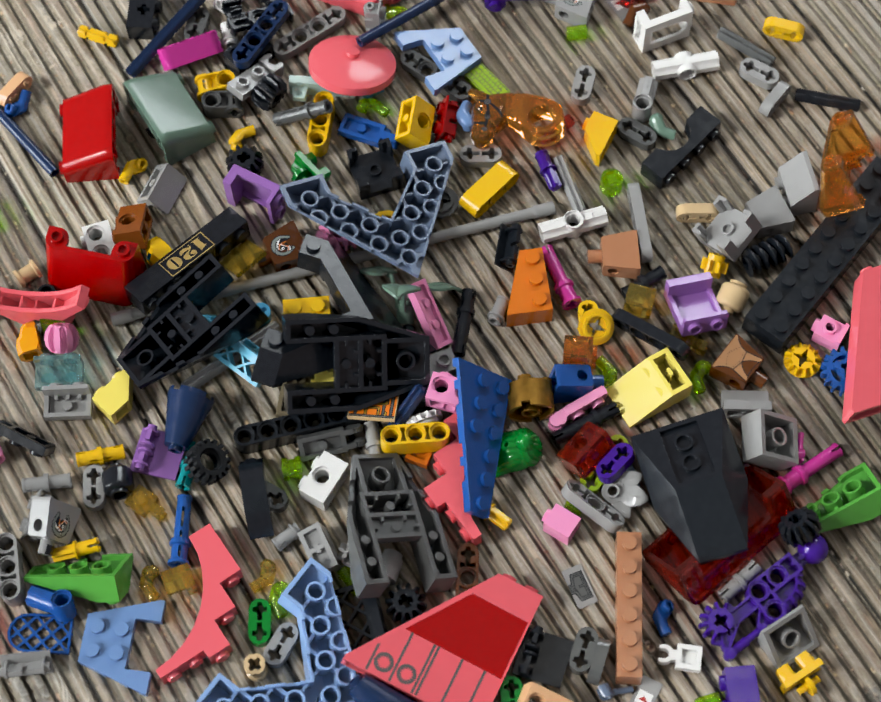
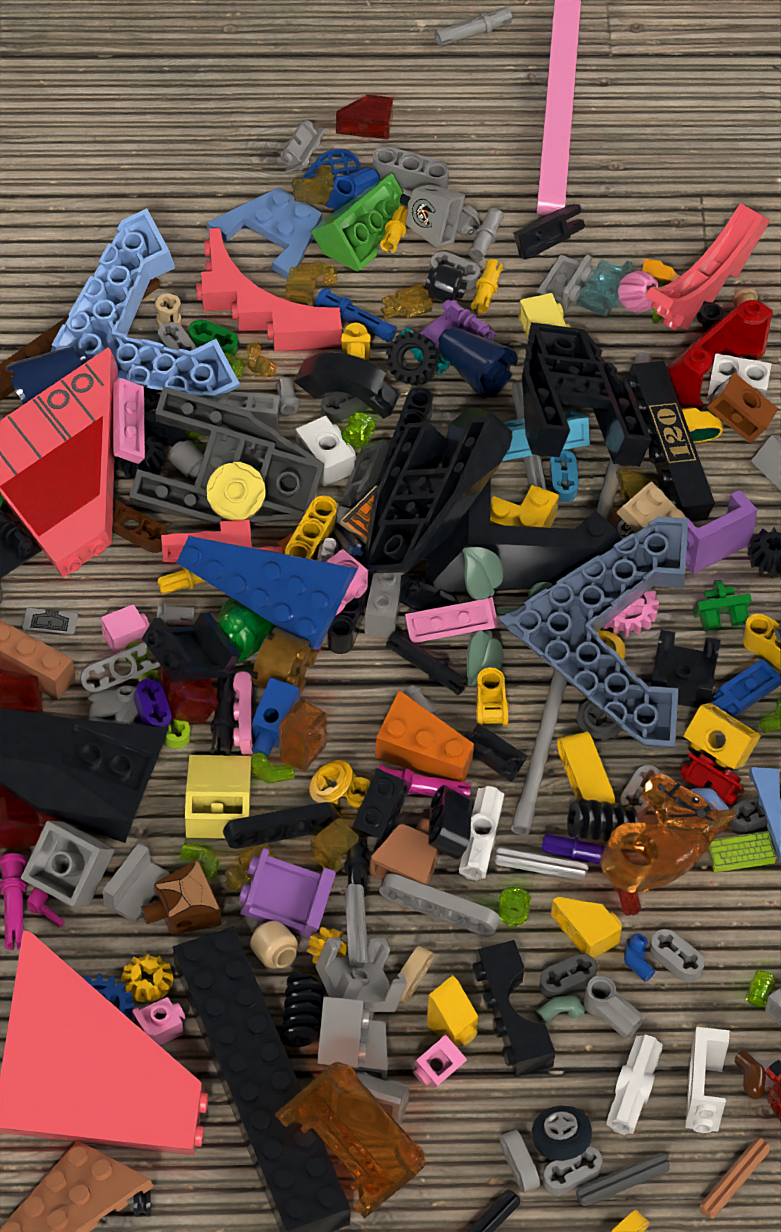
camera: 115 degrees right, 10 degrees down
none -> bright pink plate [113,378,145,464]
none -> black panel [142,612,241,682]
none -> light grey pin [157,602,194,626]
none -> light yellow tile [207,462,265,521]
none -> clear yellow panel [292,165,334,205]
none -> light grey brick [317,997,370,1070]
none -> yellow hips [341,322,370,360]
none -> light grey axle [345,883,368,969]
none -> black brick [352,768,412,840]
none -> bright pink brick [413,1035,467,1088]
none -> yellow slope [426,975,478,1048]
none -> black beam [428,785,472,860]
none -> yellow piece [476,667,508,727]
none -> black wheel [532,1105,592,1161]
none -> black piece [567,798,638,843]
none -> tan plate [616,481,686,533]
none -> blue arm [624,933,656,982]

